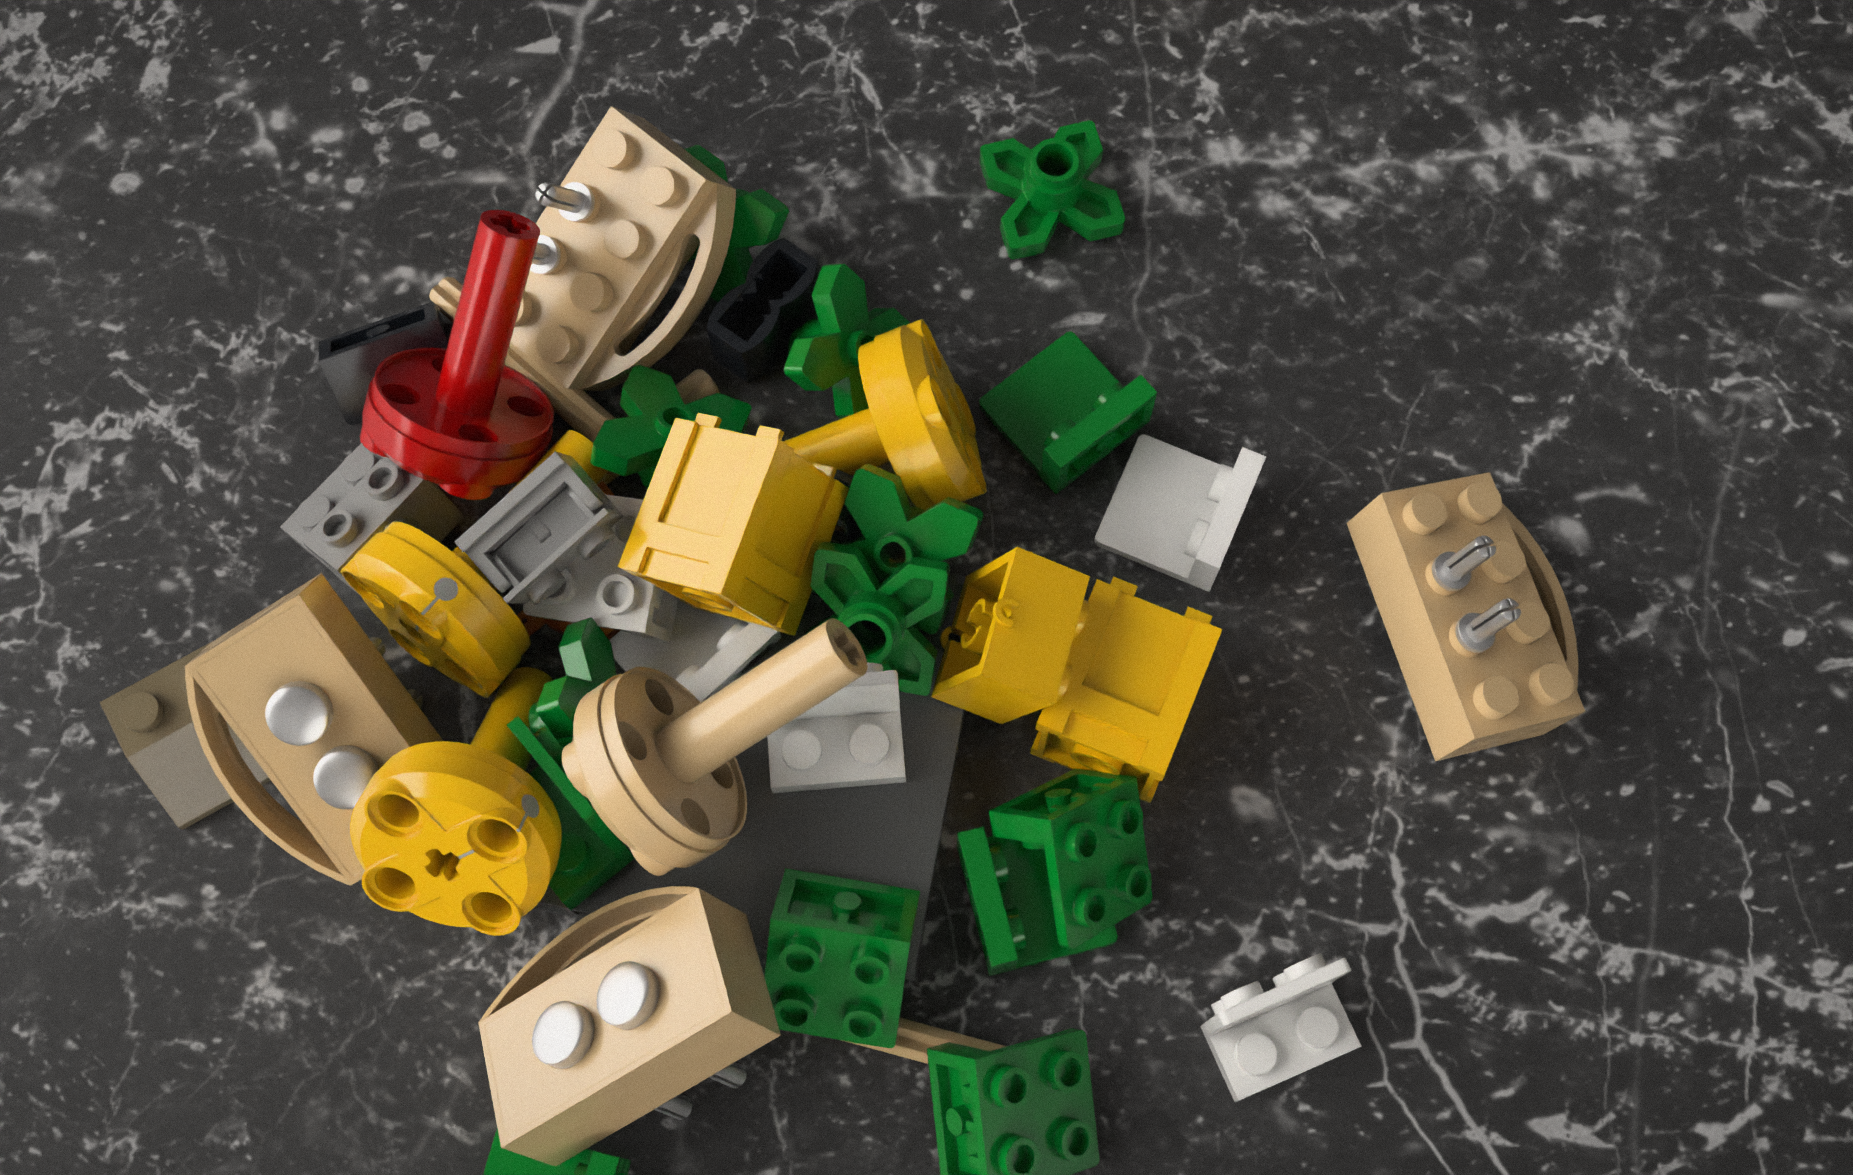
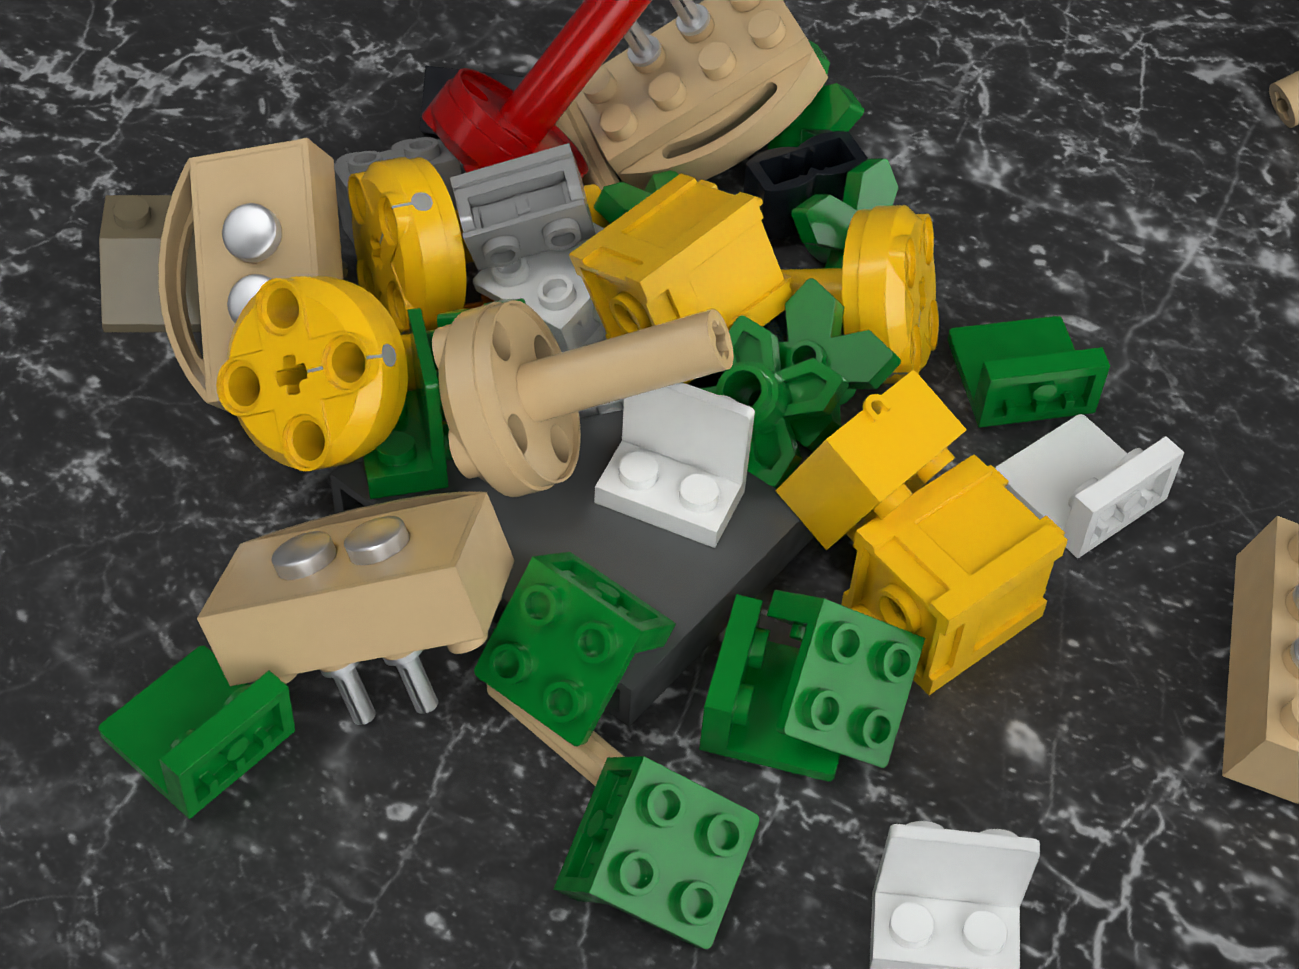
camera: 25 degrees right, 20 degrees down
green plant [980,120,1125,260] -> none

